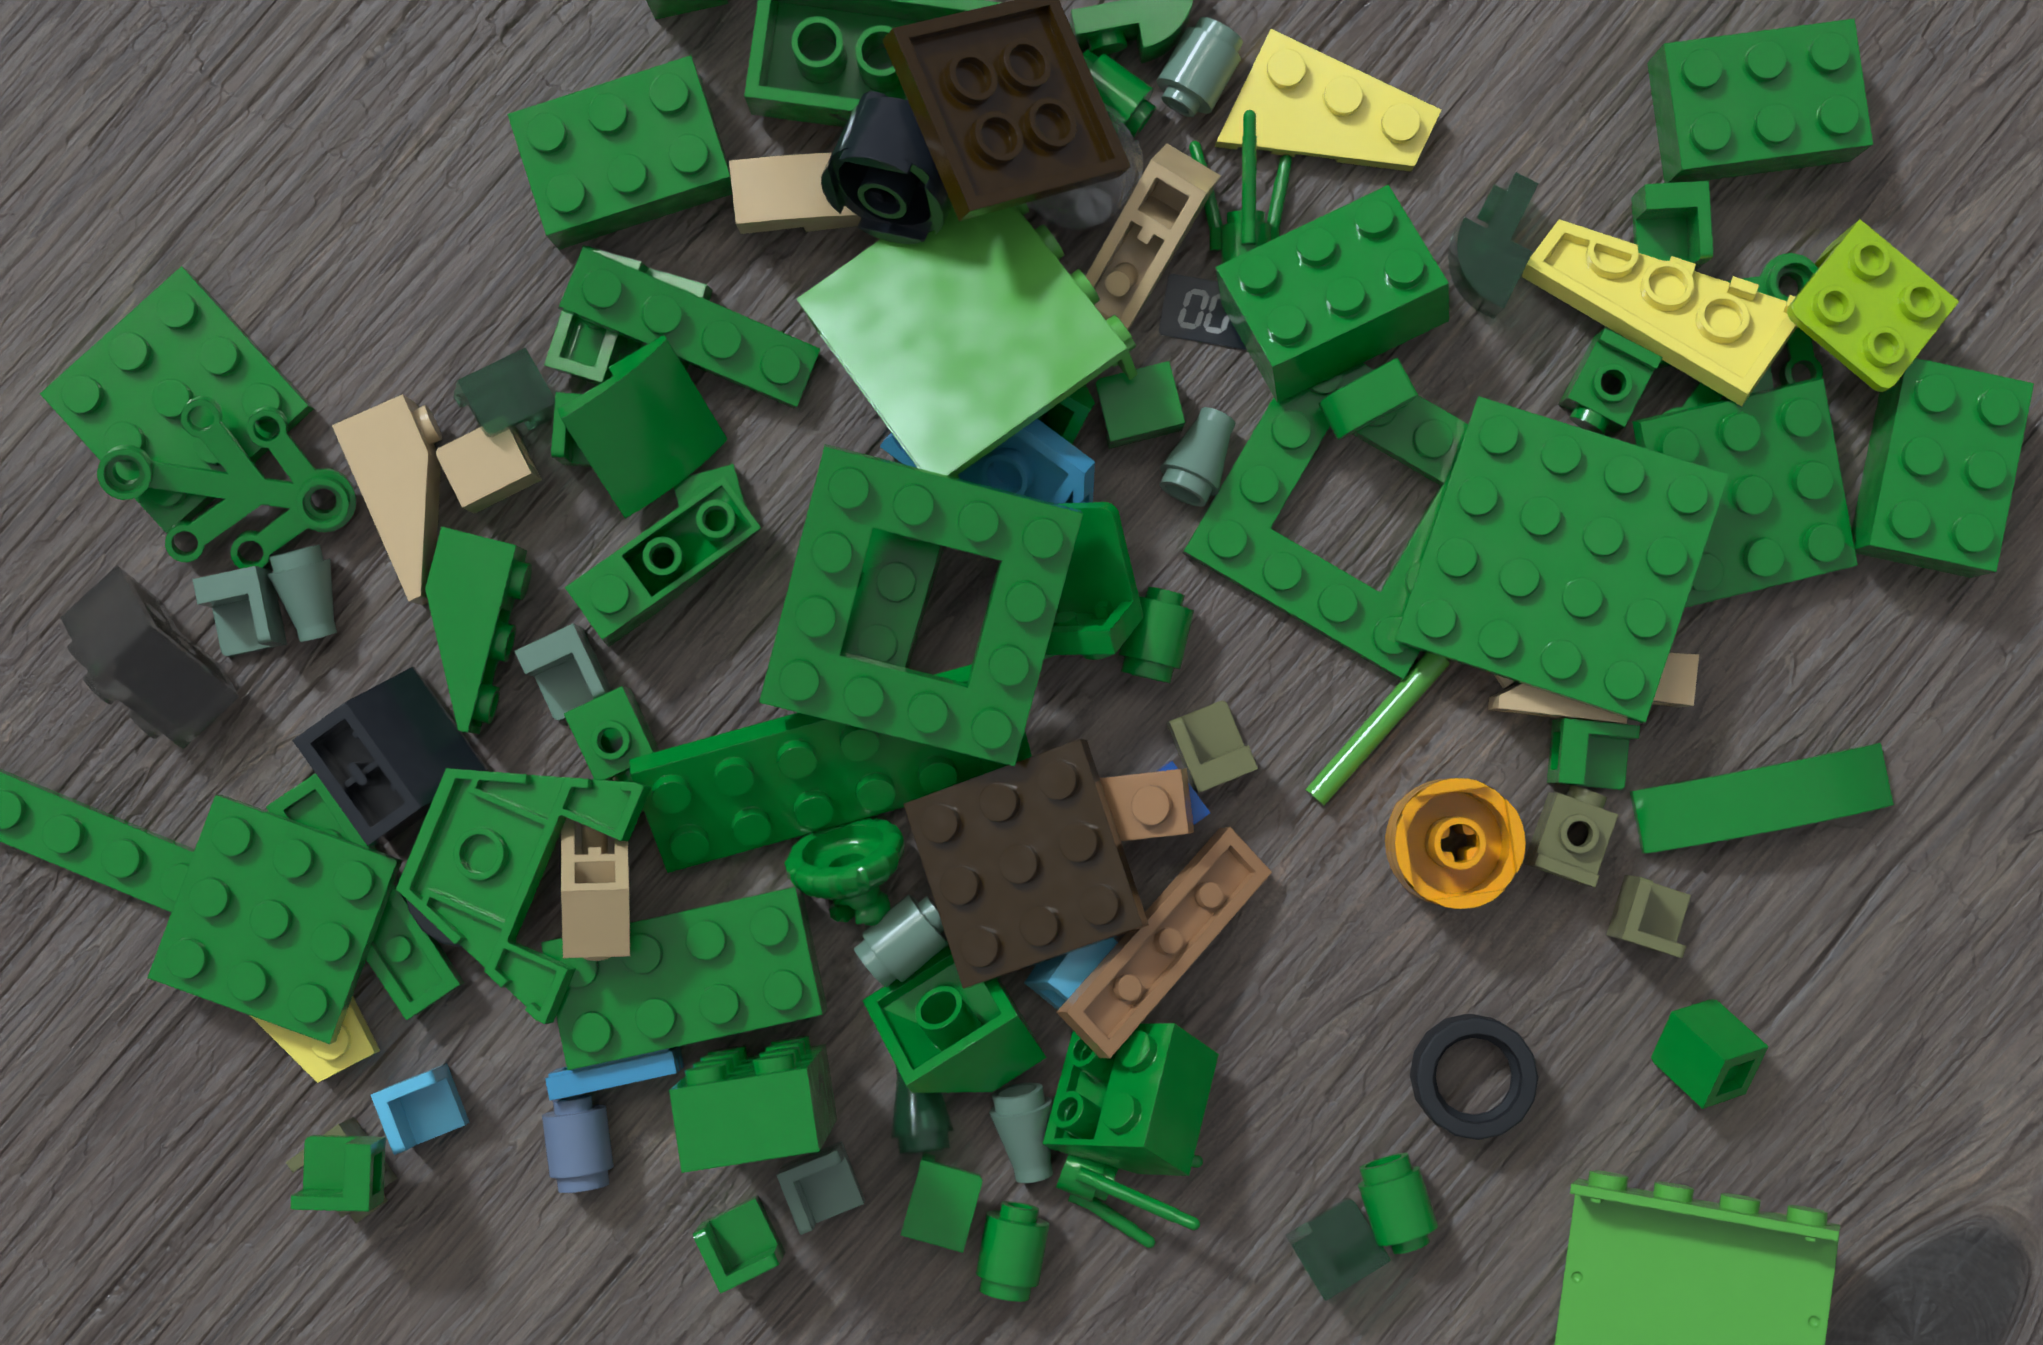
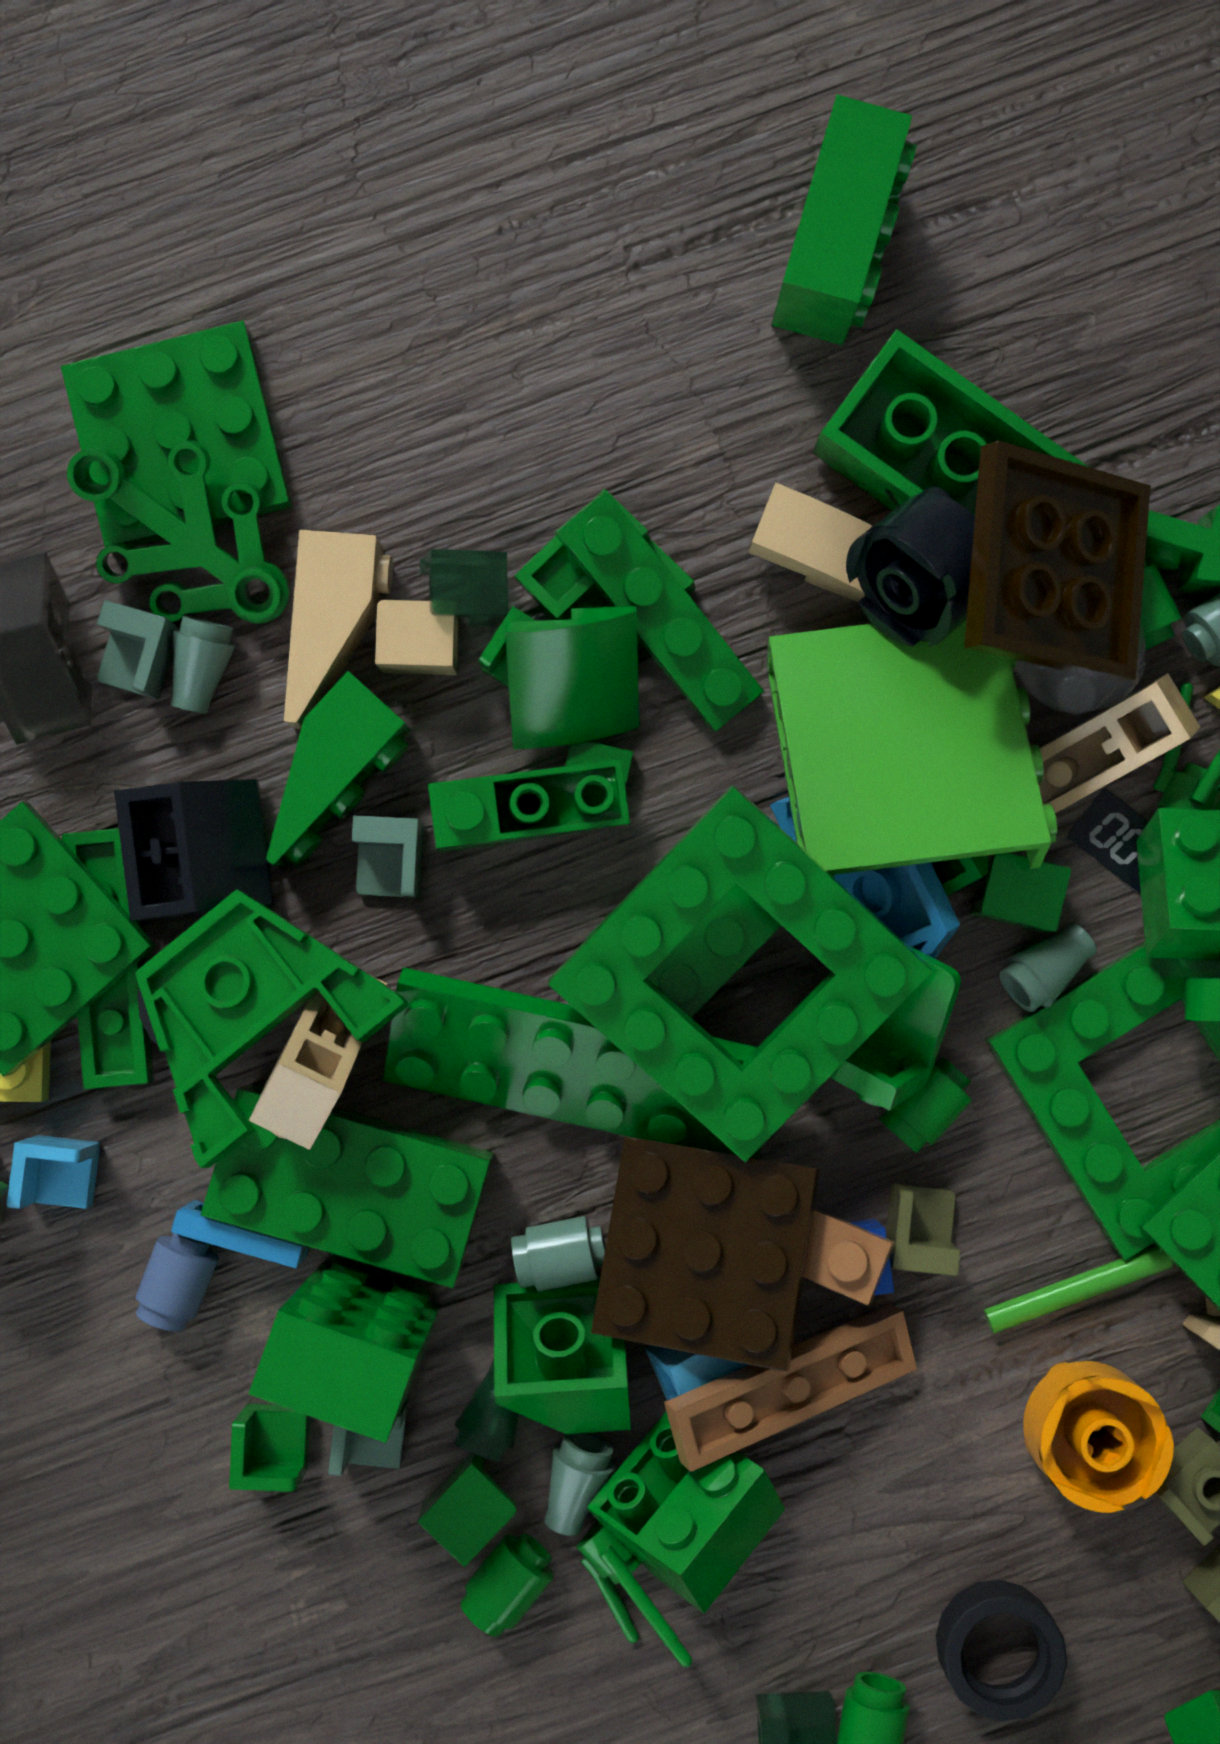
camera: 25 degrees right, 0 degrees up
green brick [507,55,732,250] -> none
green brick [564,686,660,782] -> none
green hair [784,818,905,926] -> none

